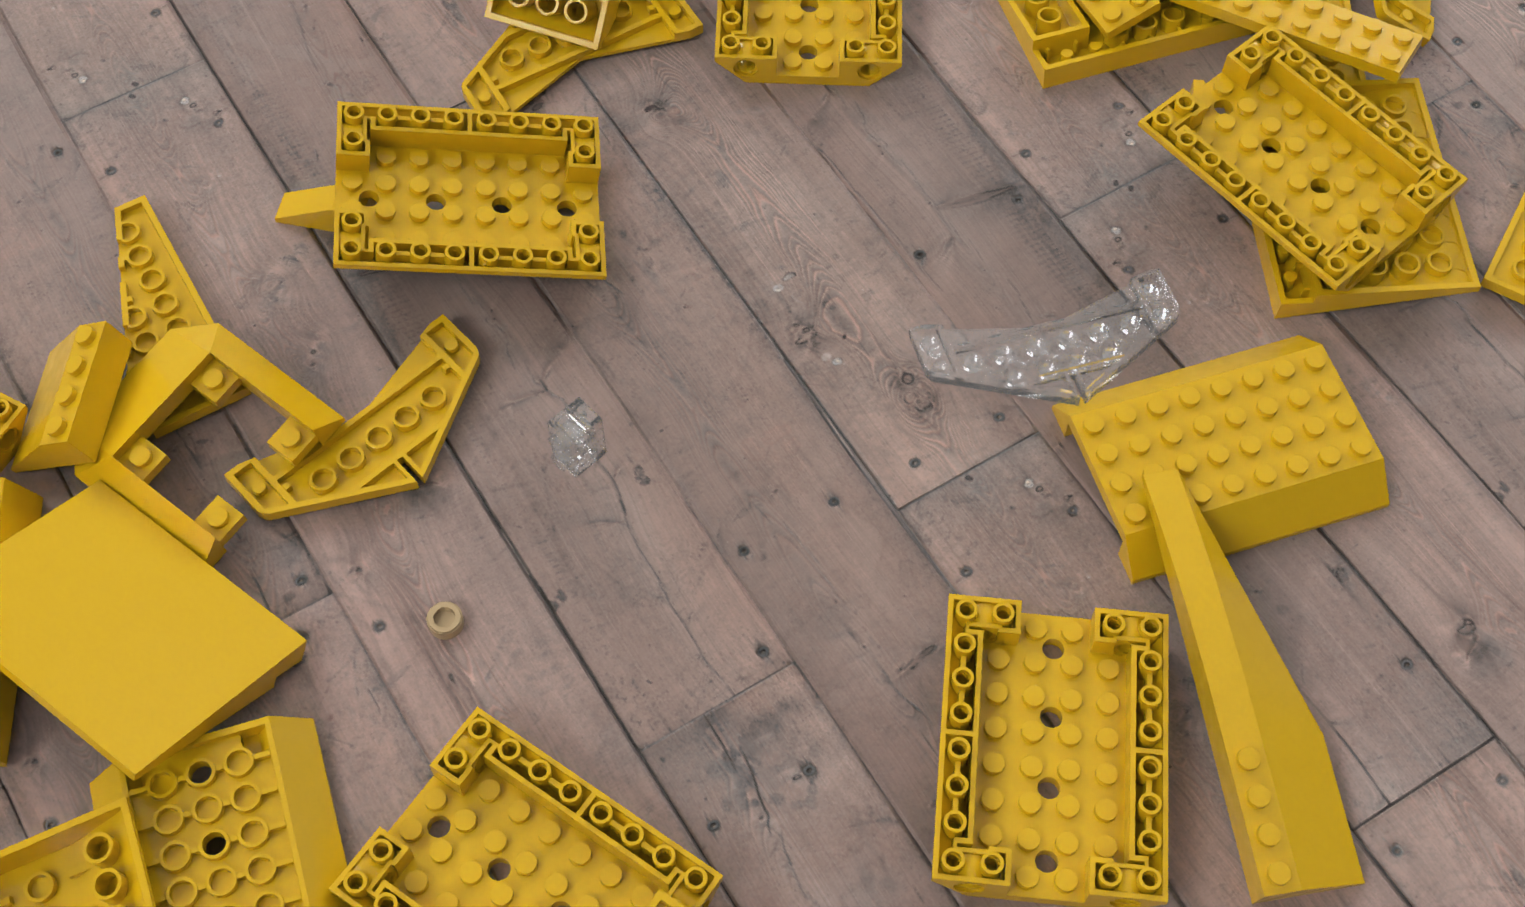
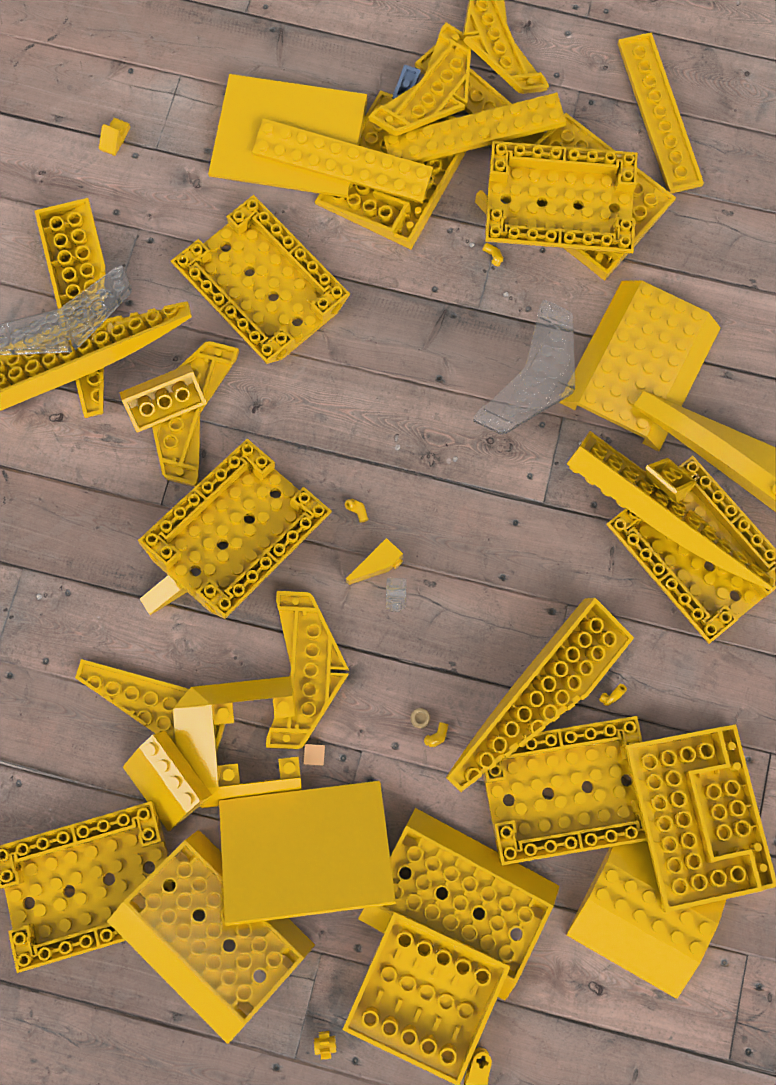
camera: 45 degrees left, 15 degrees up
none -> light nougat tile [304,744,325,766]
none -> yellow arm [344,499,369,523]
none -> yellow slope [346,538,403,585]
none -> yellow arm [424,722,449,747]
none -> yellow wedge [446,598,634,792]
none -> yellow arm [483,242,503,267]
none -> yellow wedge [567,431,773,590]
none -> yellow arm [599,684,627,706]
none -> yellow slope [645,458,697,503]

